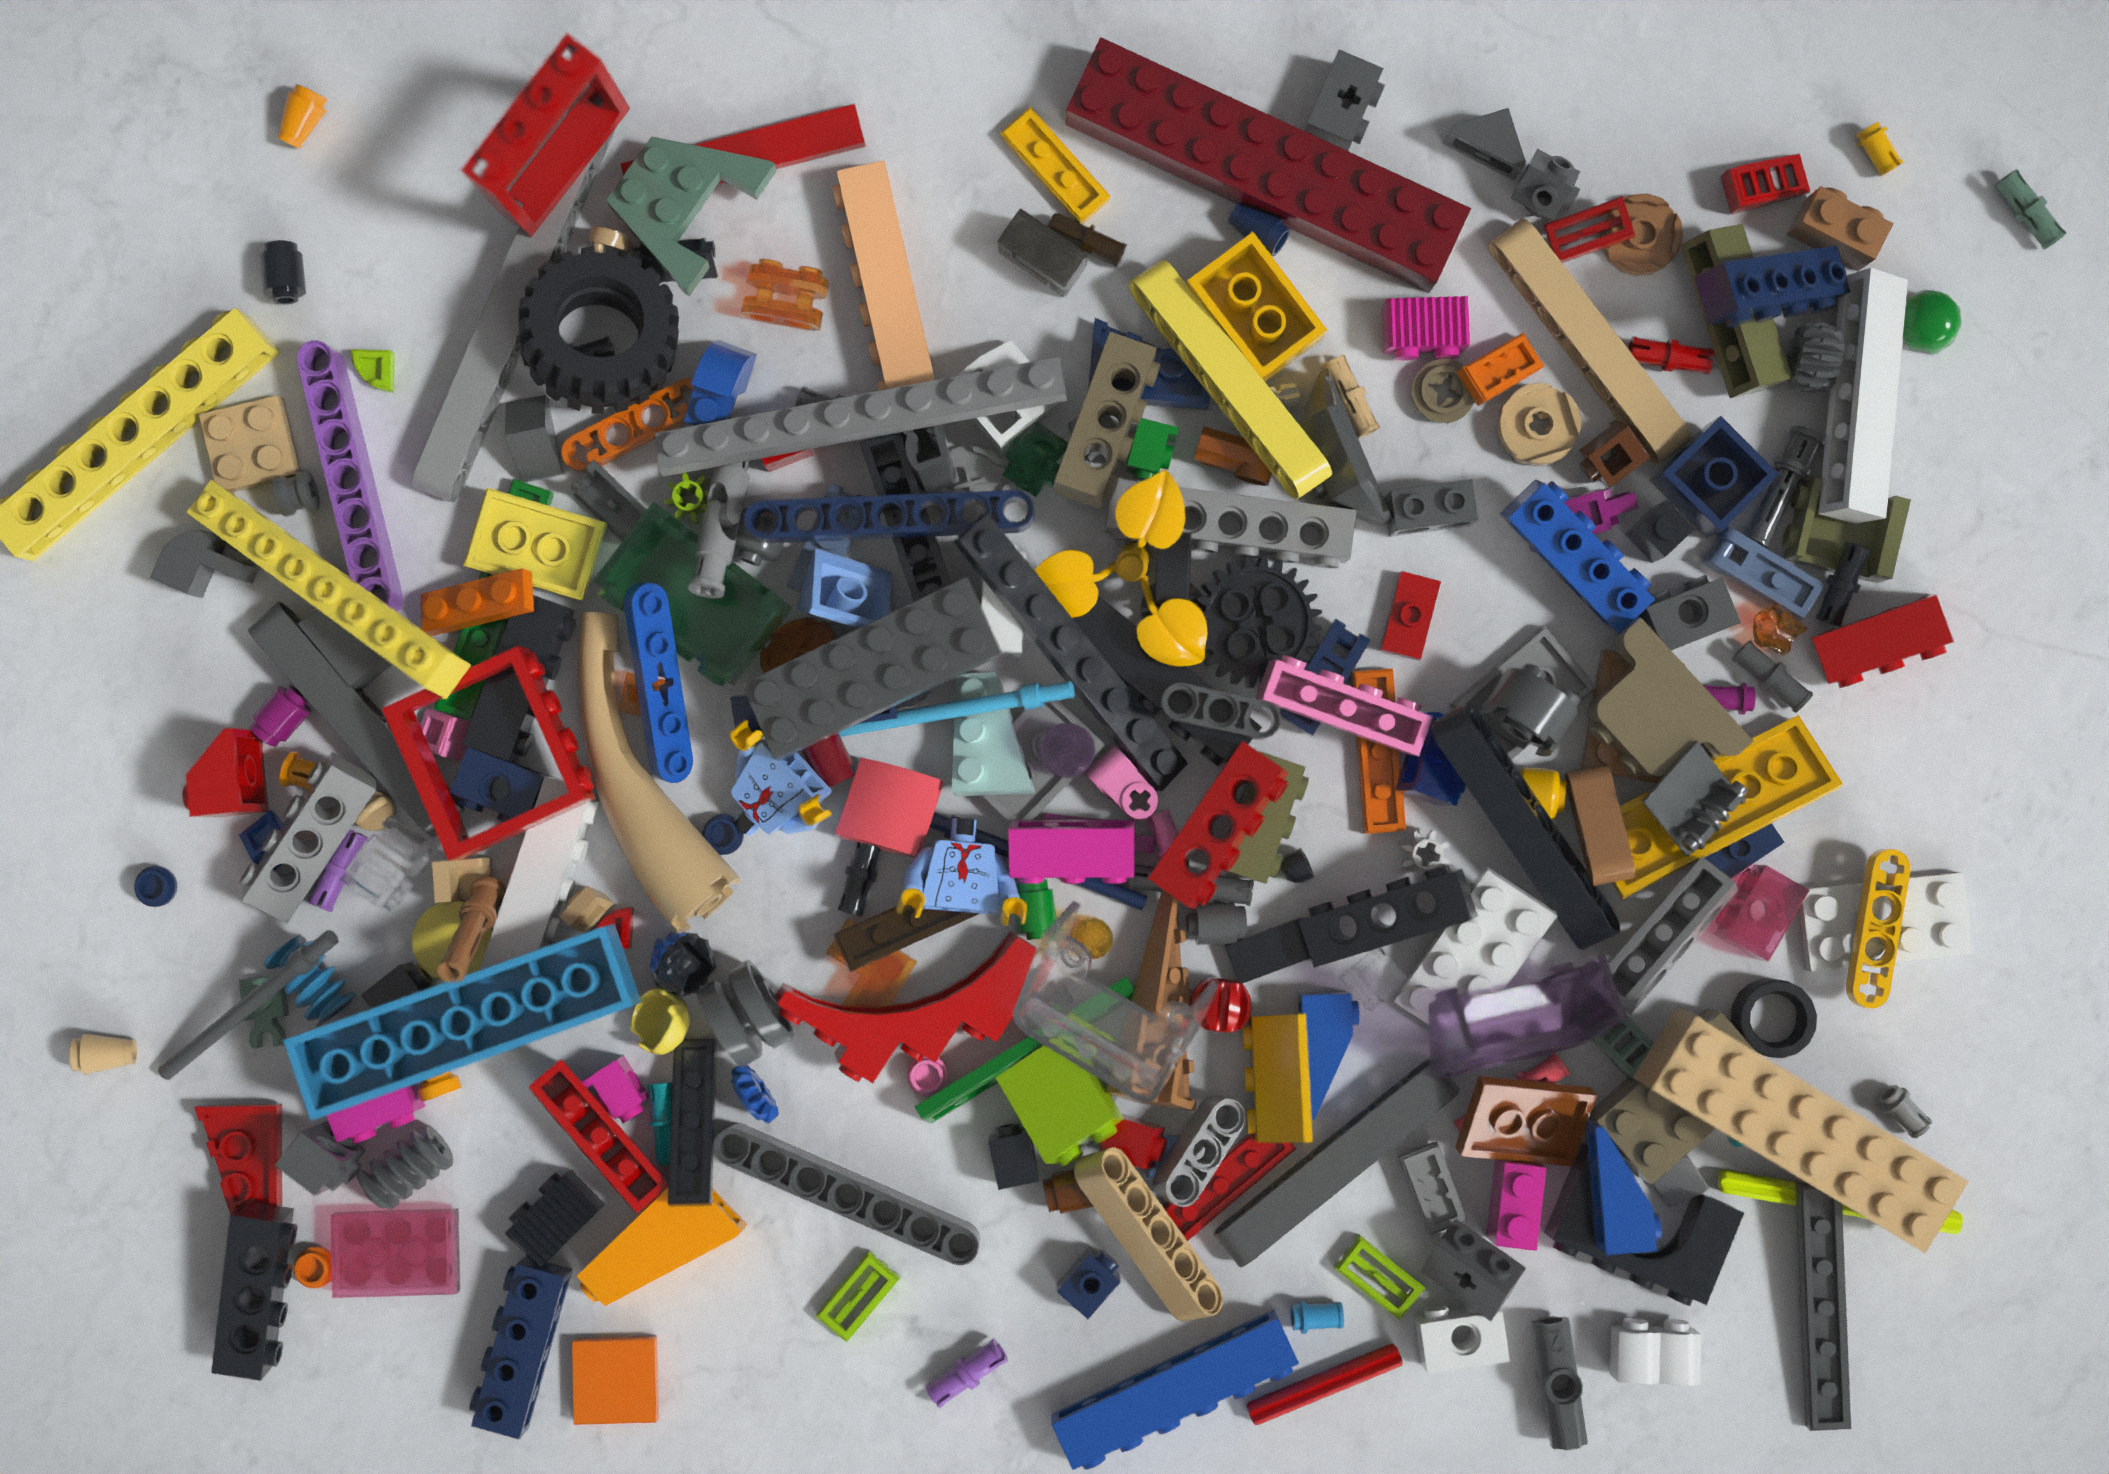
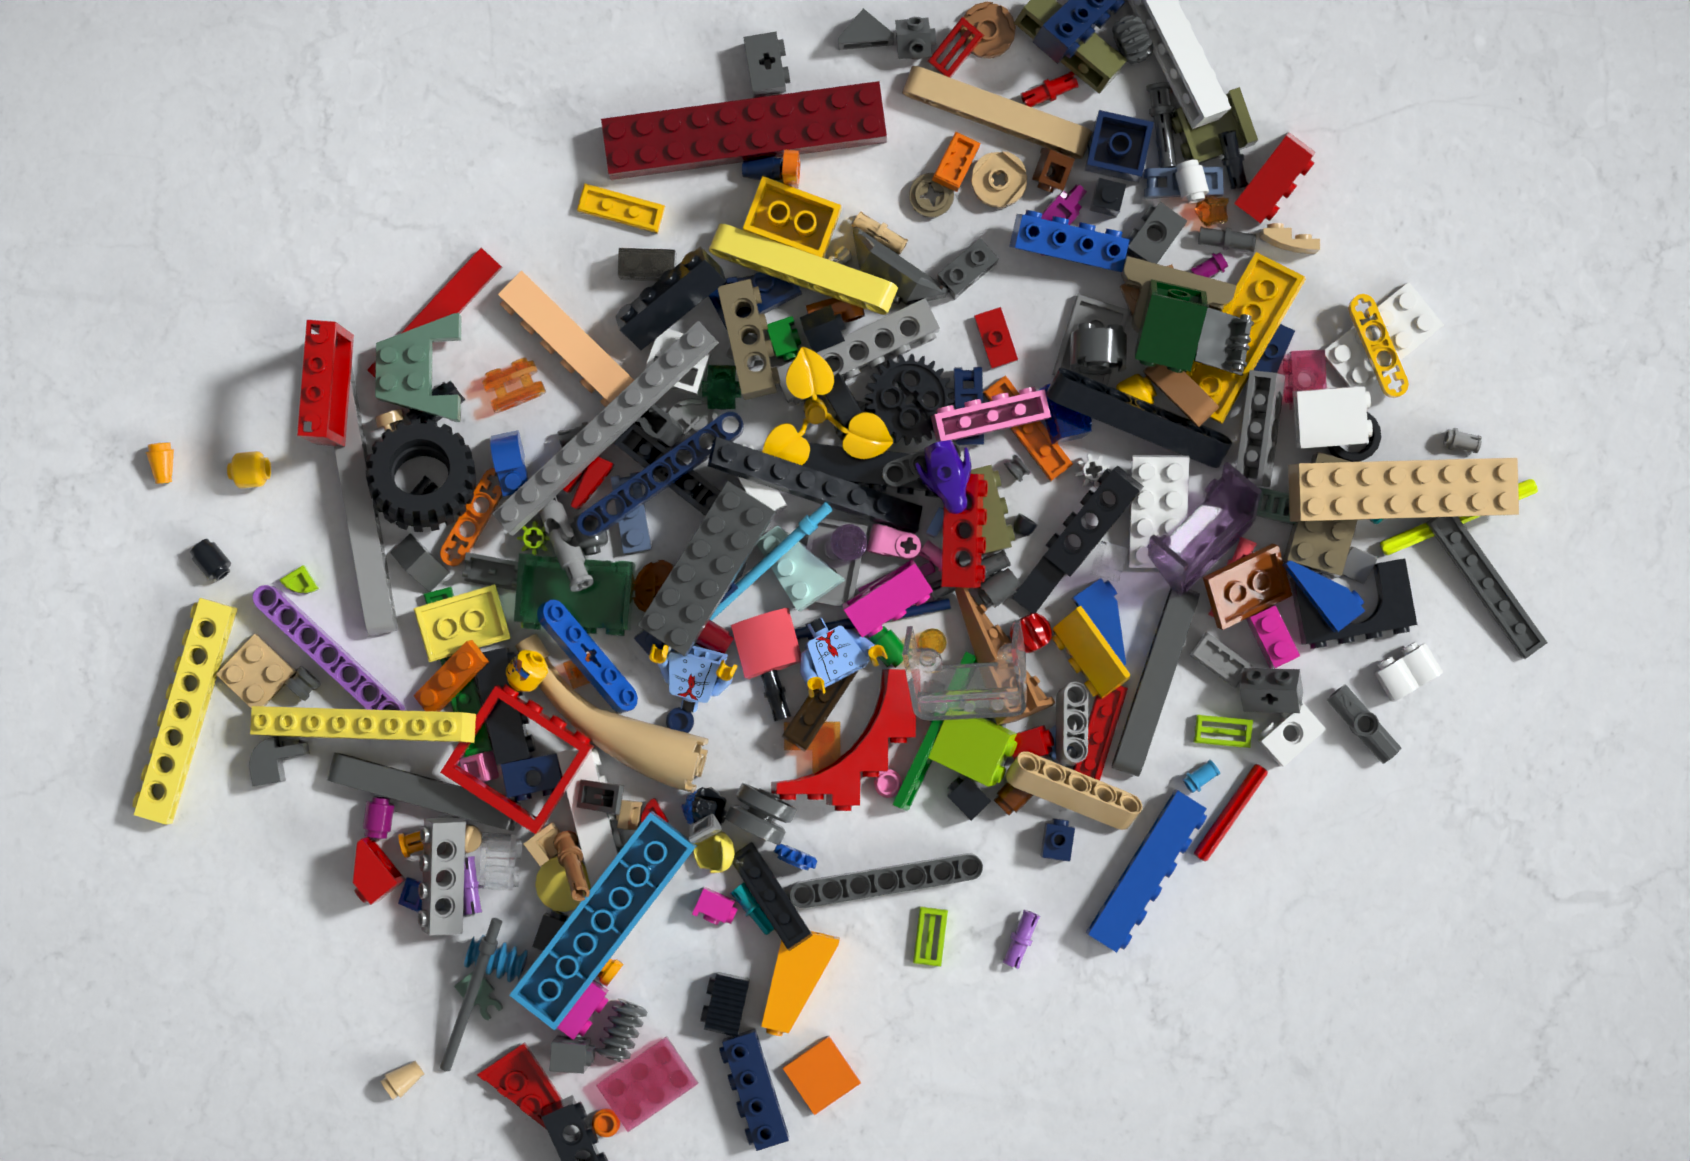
camera: 30 degrees left, 0 degrees up
dark blue plate [134,866,177,907] -> none
dark grey brick [298,608,392,689] -> none
red brick [528,1059,668,1214] -> none
light blue slope [796,548,891,628] -> none
dark brown axle [1046,213,1127,268] -> none
dark pink brick [1381,296,1470,361] -> none
none -> yellow head [227,451,271,488]
none -> yellow head [506,650,548,692]
none -> red slope [571,457,615,510]
none -> dark grey slope [577,779,625,815]
none -> black brick [615,246,726,350]
none -> light grey slope [689,814,722,843]
none -> orange beam [782,149,801,189]
none -> black brick [800,305,846,353]
none -> dark purple animal [916,440,972,514]
none -> medium blue tile [926,507,944,538]
none -> dark grey bush [1004,455,1031,482]
none -> dark green slope [1135,279,1208,373]
none -> white brick [1175,160,1209,204]
none -> tan slope [1260,223,1320,254]
none -> white brick [1292,386,1373,449]

